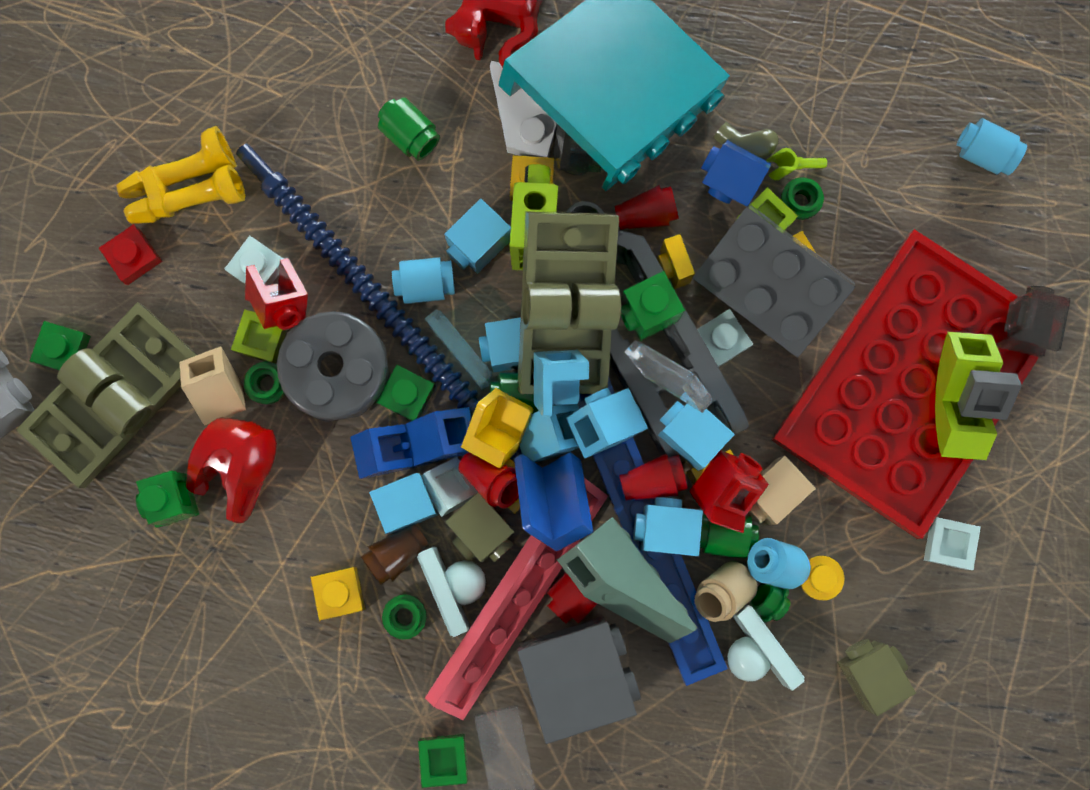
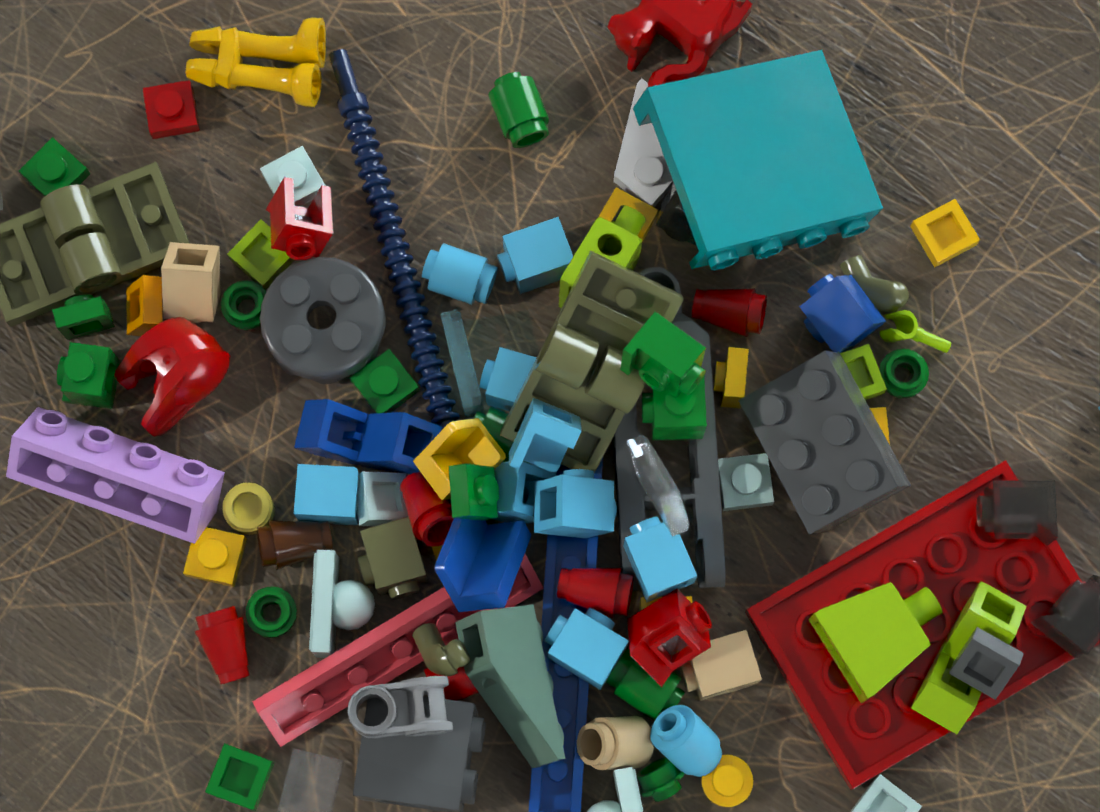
camera: 25 degrees right, 5 degrees down
none -> lavender brick [6,407,225,544]
none -> green plate [52,294,115,340]
none -> light orange tile [126,275,163,336]
none -> red cone [194,606,250,685]
none -> light yellow tile [222,483,275,535]
none -> light grey piece [347,676,453,739]
none -> olive arm [412,623,470,676]
none -> green plate [449,464,499,520]
none -> green brick [620,312,706,398]
none -> lime torso [809,582,942,703]
none -> yellow plate [910,199,980,268]
none -> clear smoke window [976,480,1058,546]

